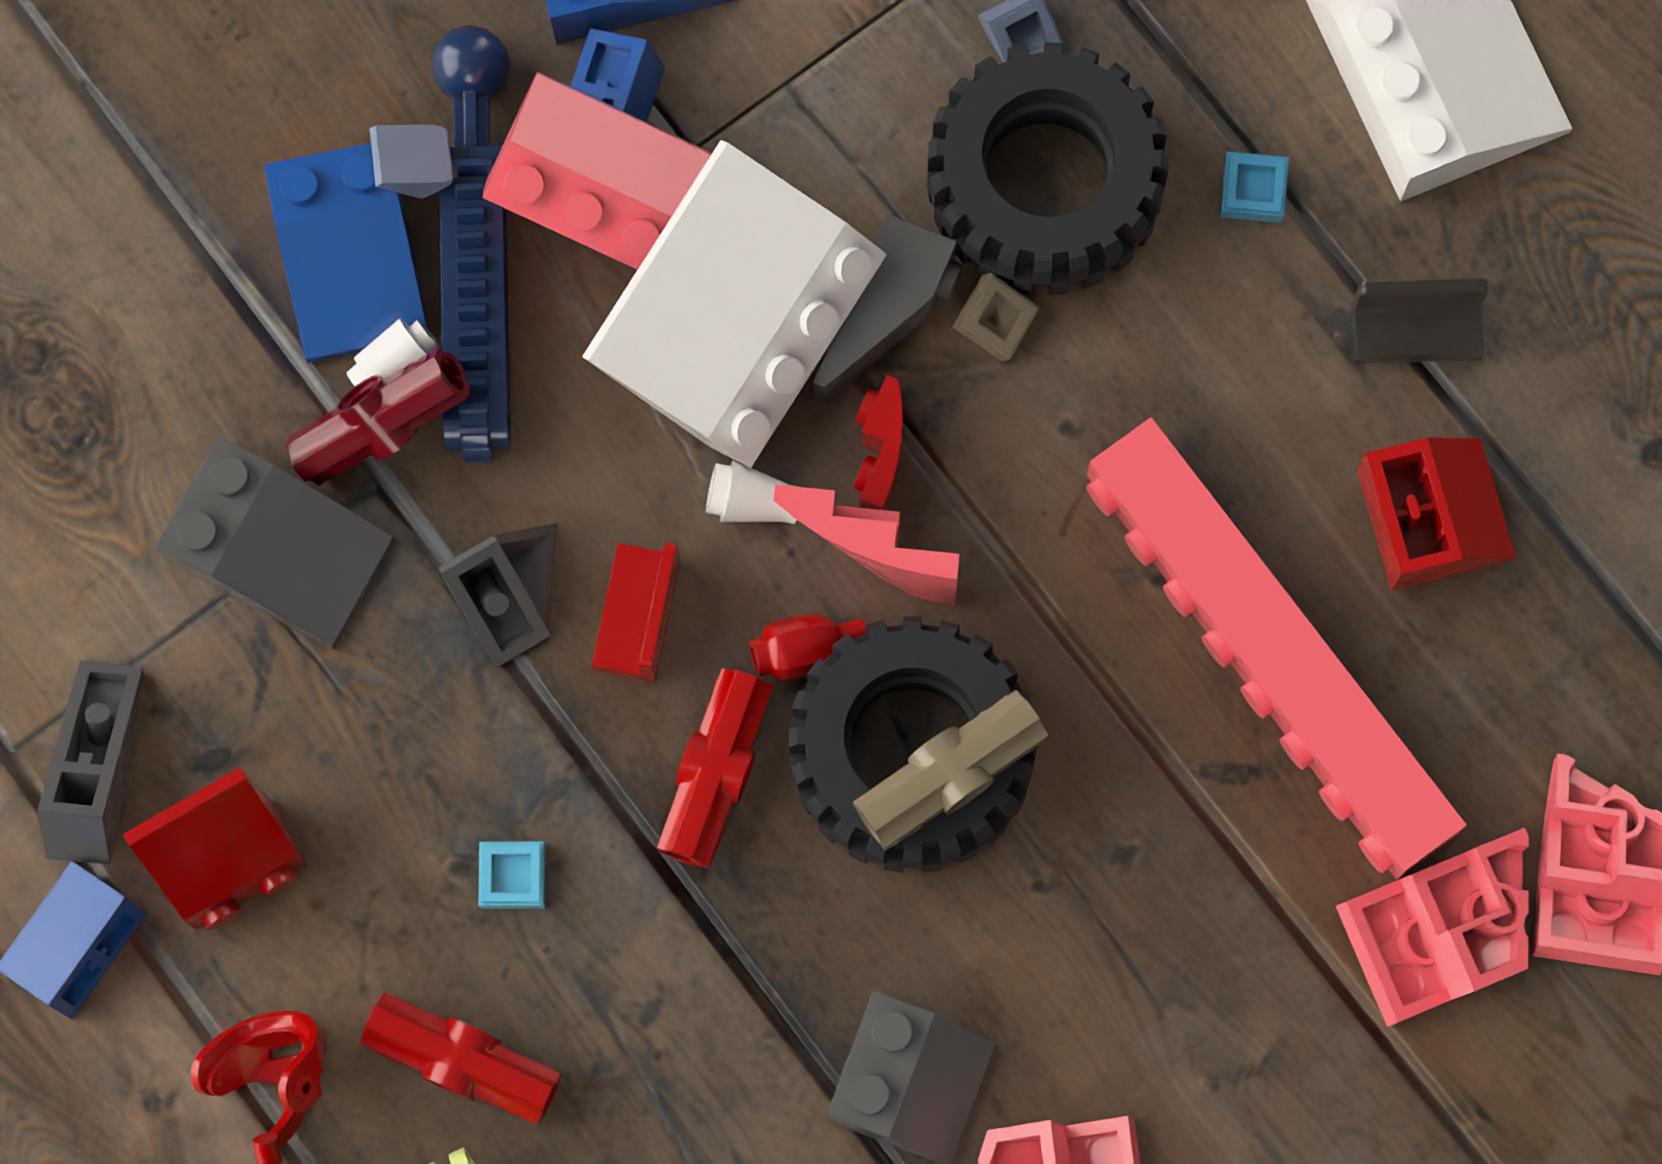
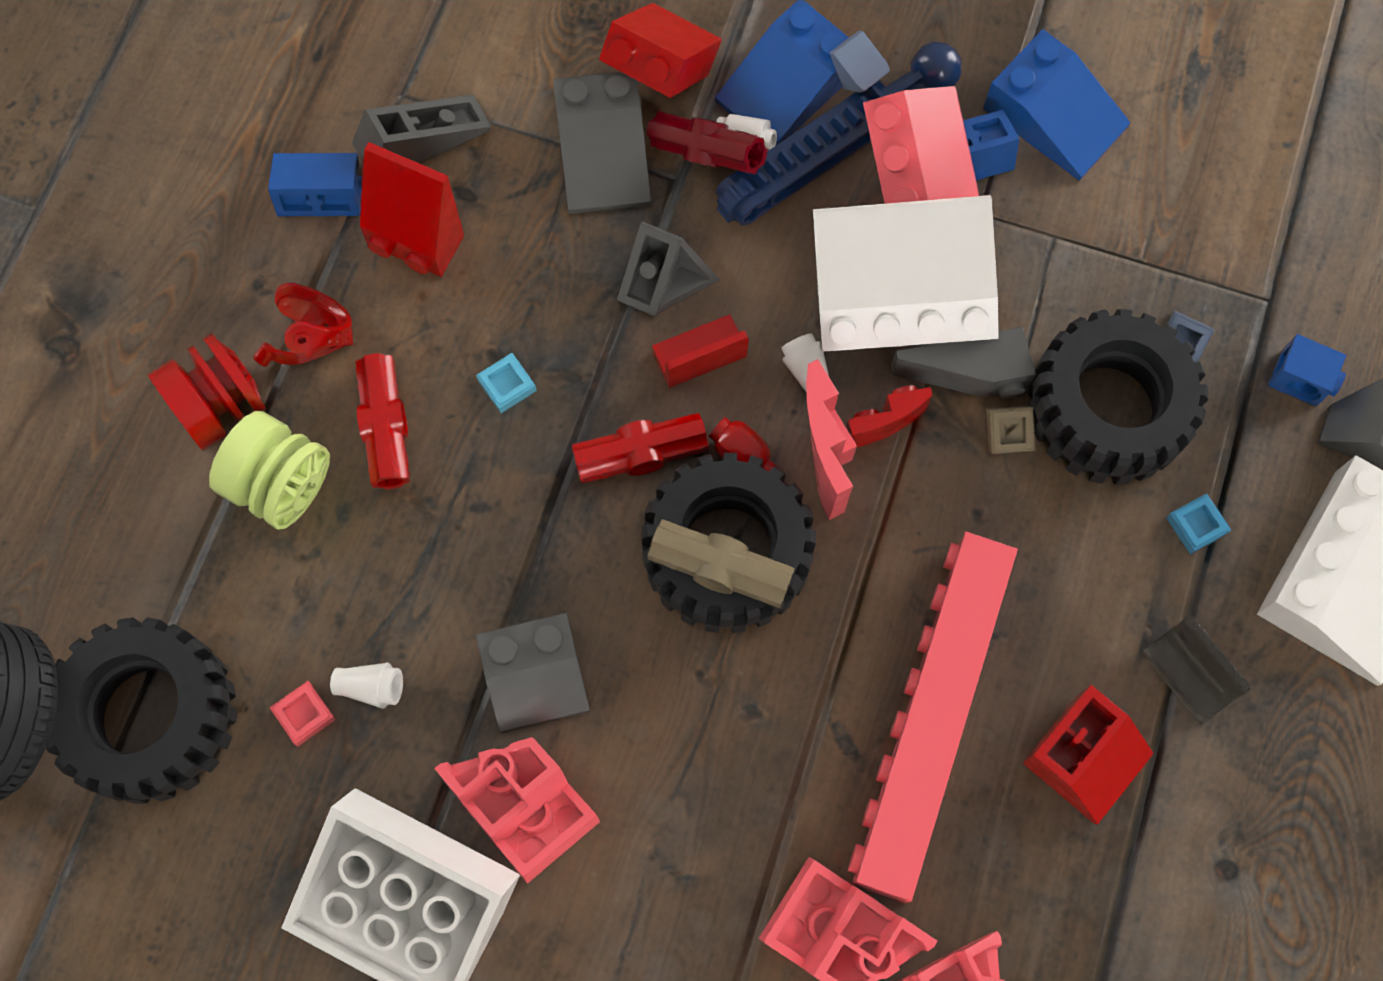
camera: 50 degrees right, 5 degrees down
none -> red brick [599,3,722,98]

